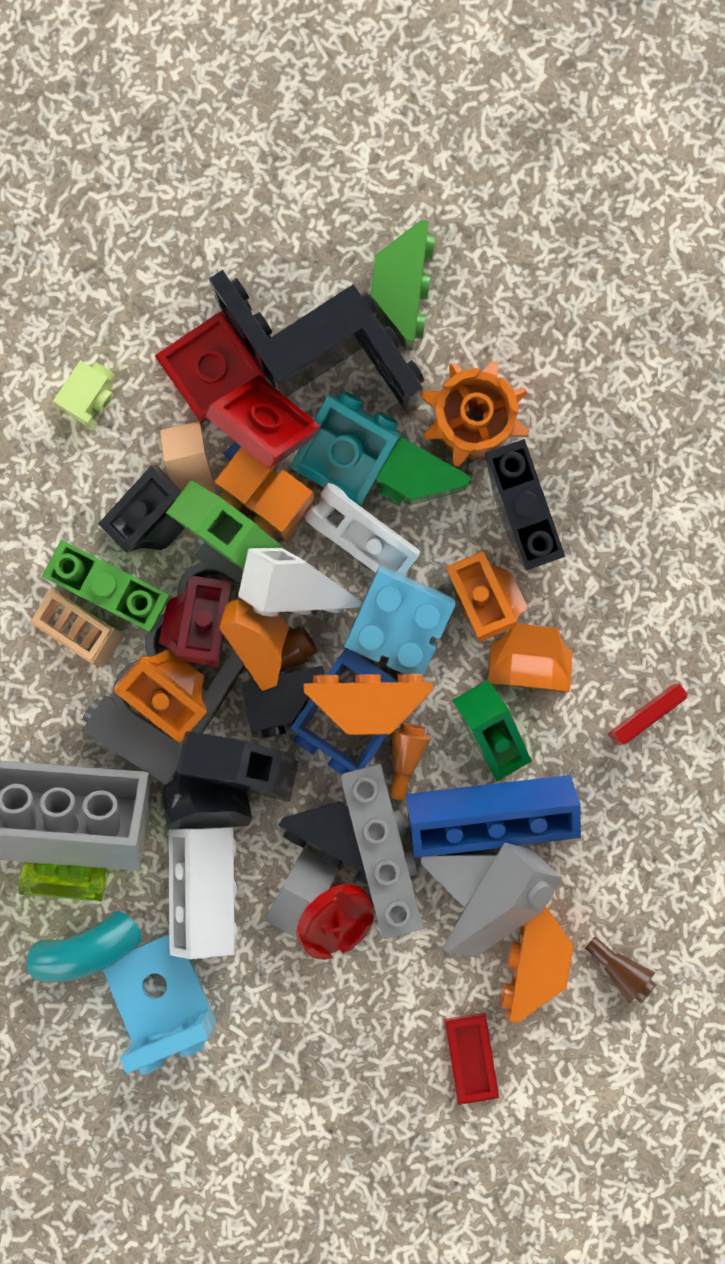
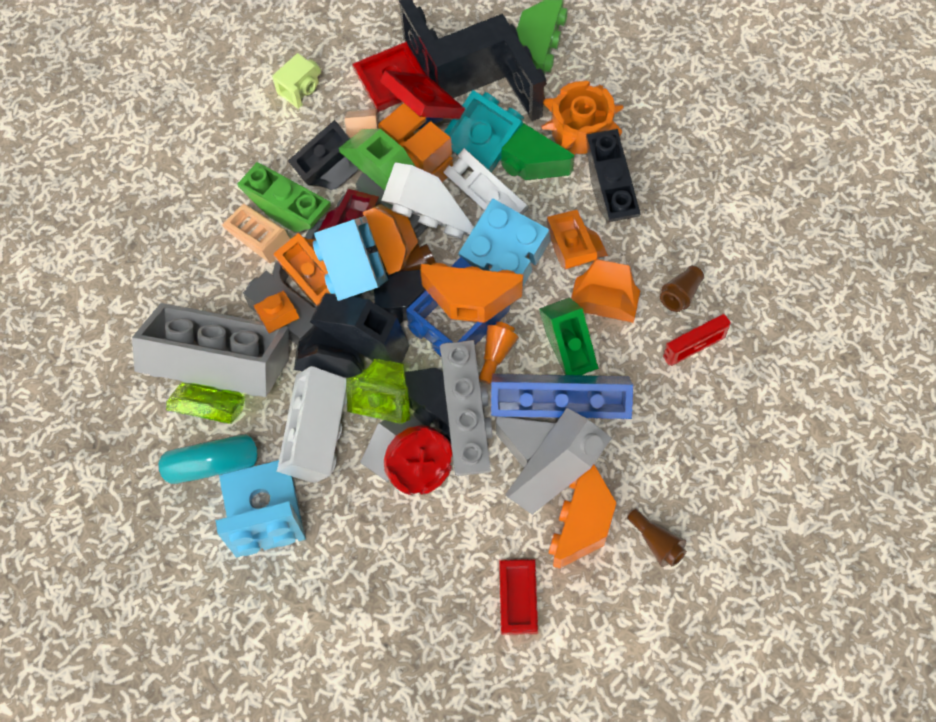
camera: 15 degrees right, 20 degrees down
none -> orange plate [253,290,299,333]
none -> medium azure piece [313,216,388,301]
none -> clear neon green slope [346,359,410,424]
none -> reddish brown cone [660,266,704,312]

